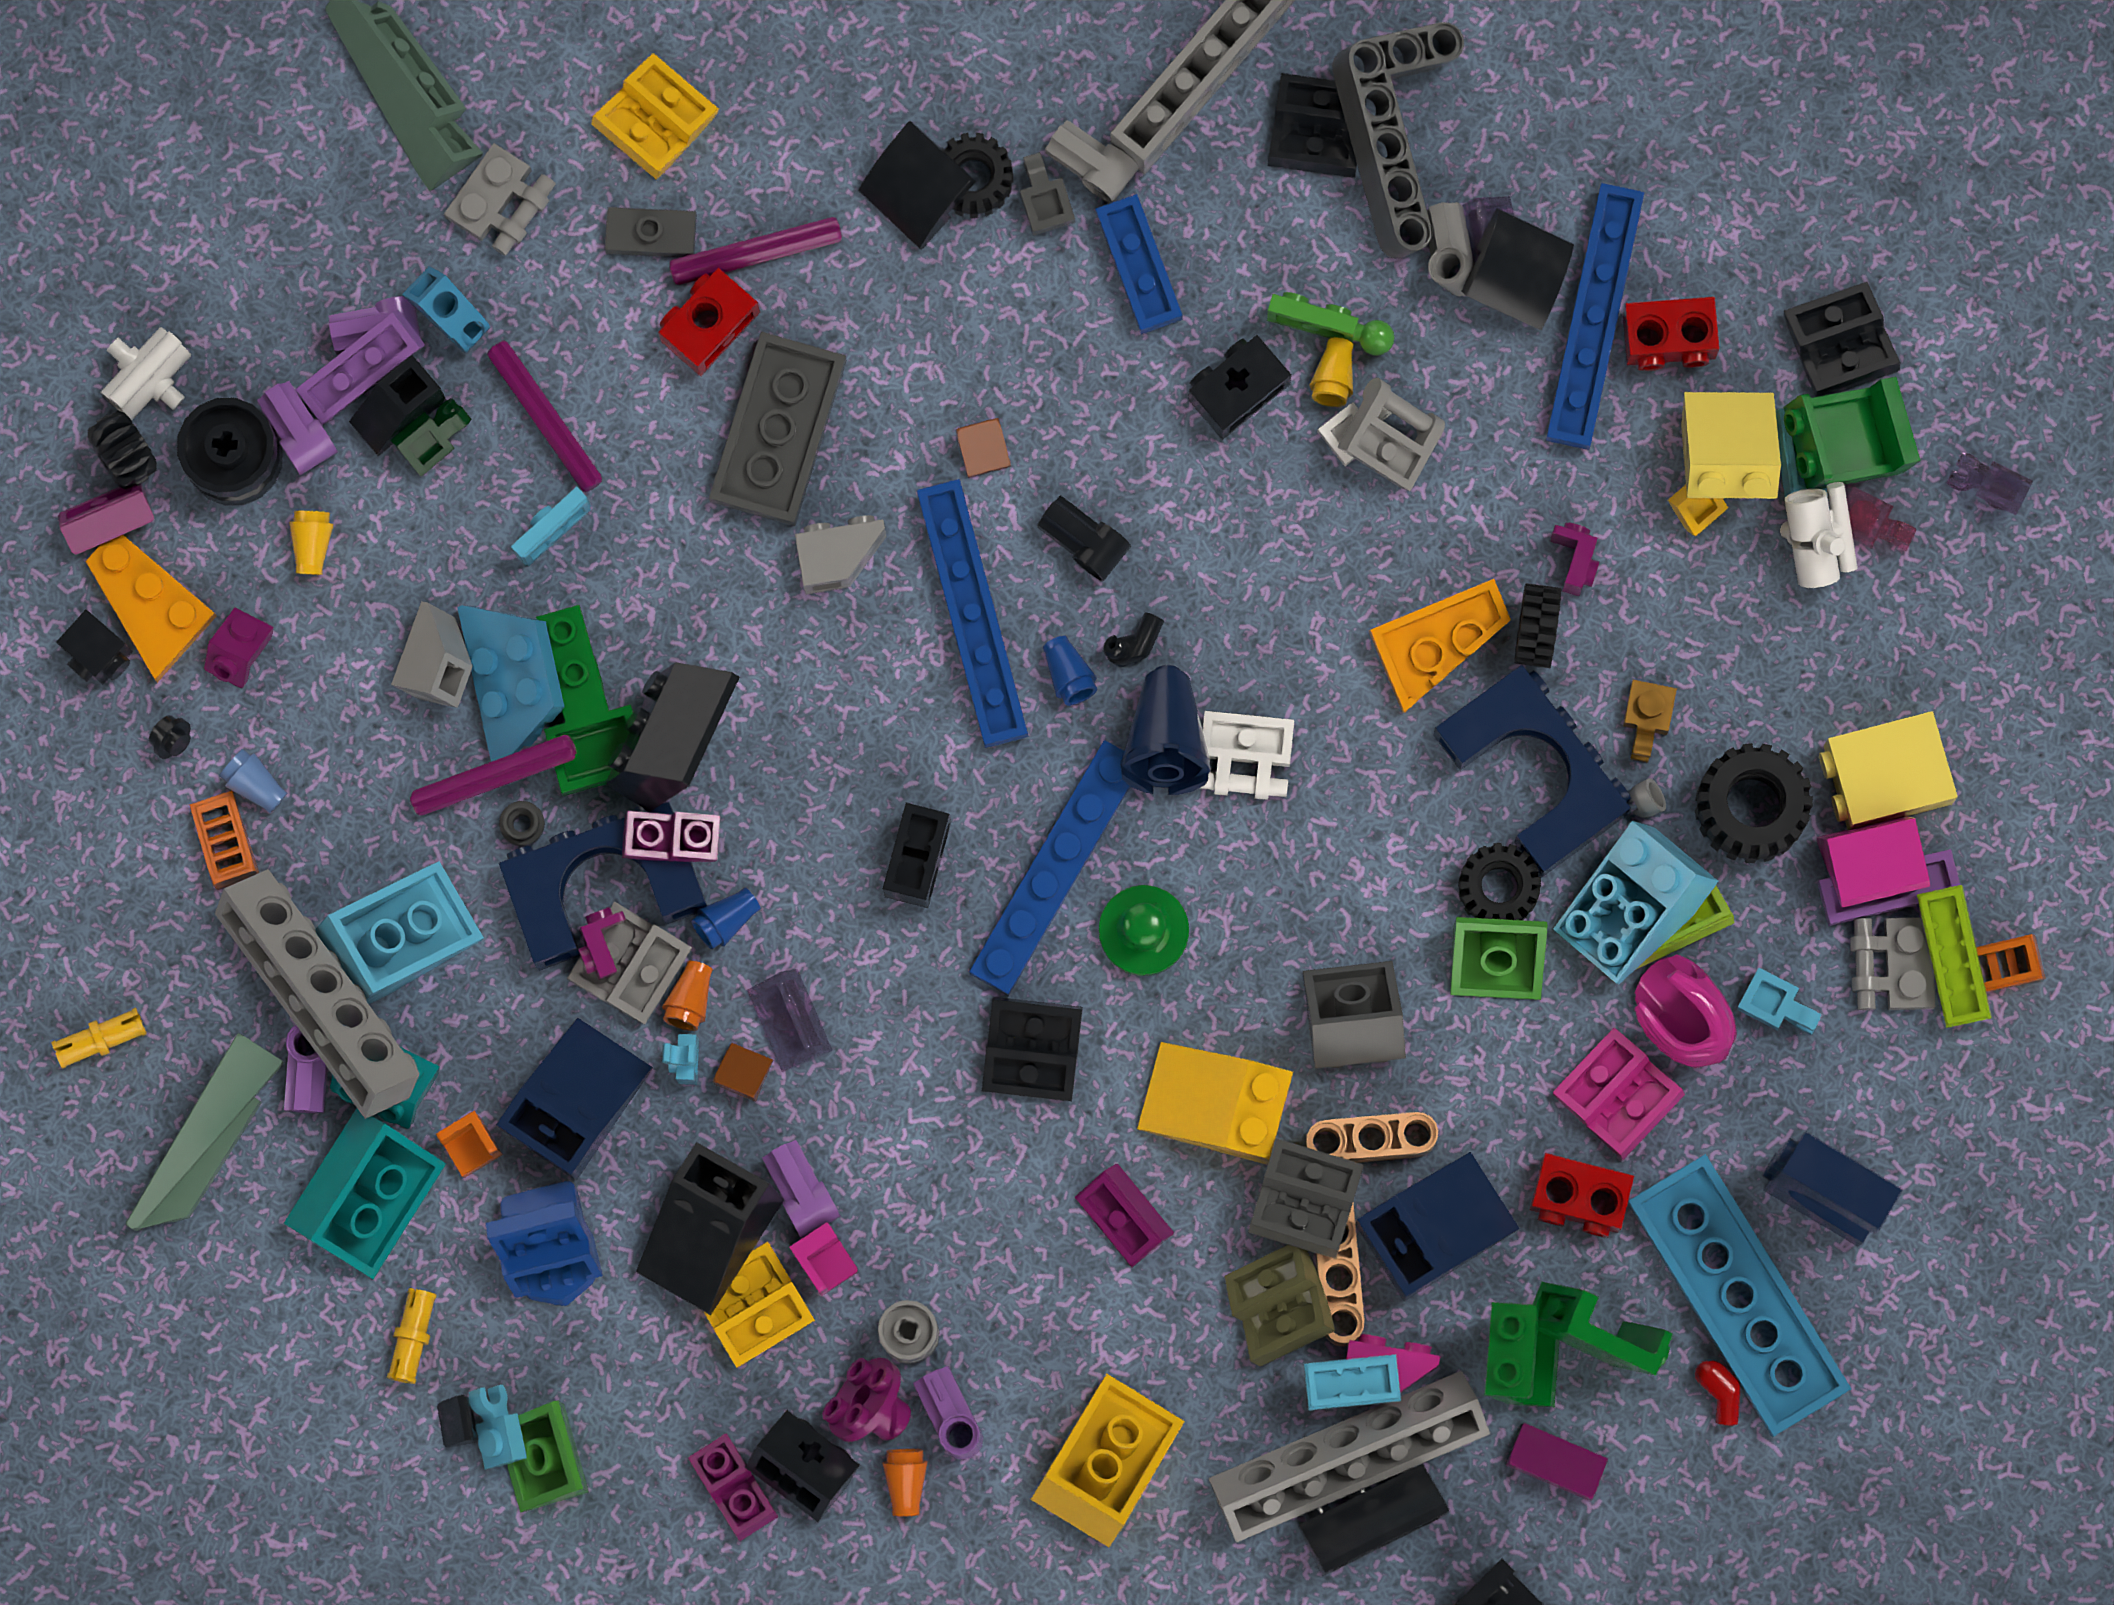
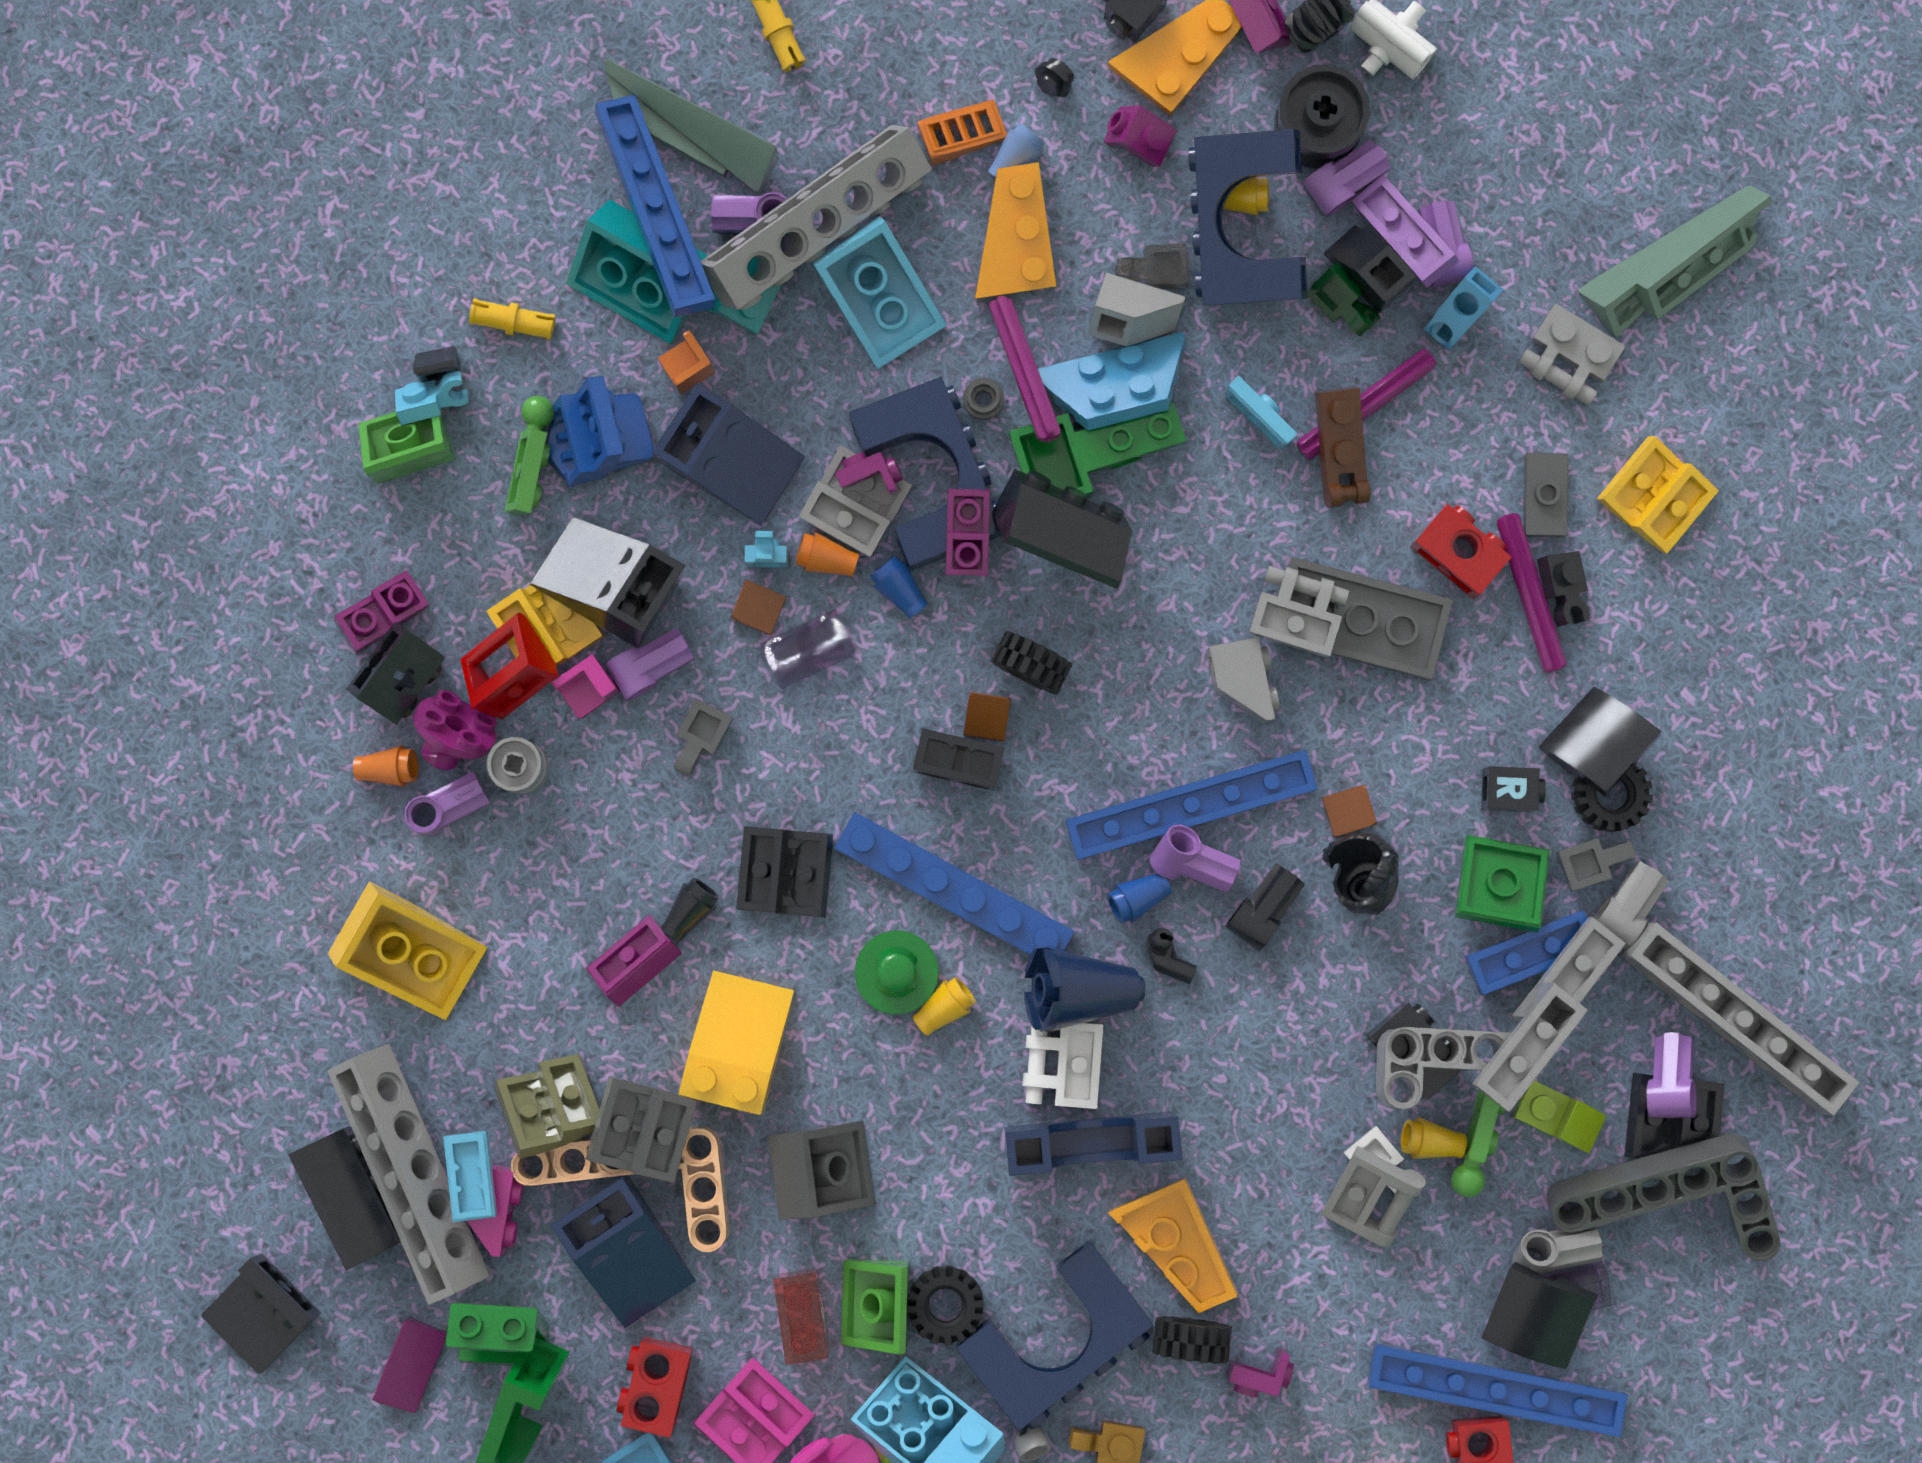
camera: 85 degrees right, 5 degrees up
none -> red tile [460,613,559,719]
none -> bright green plate [504,395,554,516]
none -> blue plate [595,95,715,318]
none -> black cone [661,878,719,942]
none -> dark grey plate [674,699,734,777]
none -> clear red brick [773,1268,830,1365]
none -> yellow cone [913,977,976,1036]
none -> dark orange slope [963,692,1011,742]
none -> light orange wing [975,162,1056,299]
none -> black tyre [990,631,1072,695]
none -> dark blue arch [1004,1111,1183,1176]
none -> clear smoke plate [1115,243,1190,289]
none -> medium lavender piece [1150,825,1241,893]
none -> dark blue arch [1188,129,1308,305]
none -> light grey plate [1248,566,1349,658]
none -> reddish brown plate [1315,387,1371,508]
none -> black hair [1322,833,1399,915]
none -> light grey beam [1376,1027,1550,1109]
none -> green plate [1455,835,1550,933]
none -> light grey bracket [1472,917,1626,1112]
none -> black brick [1481,766,1546,813]
none -> lime slope [1512,1081,1607,1154]
none -> black plate [1537,551,1589,627]
none -> medium lavender piece [1647,1033,1697,1118]

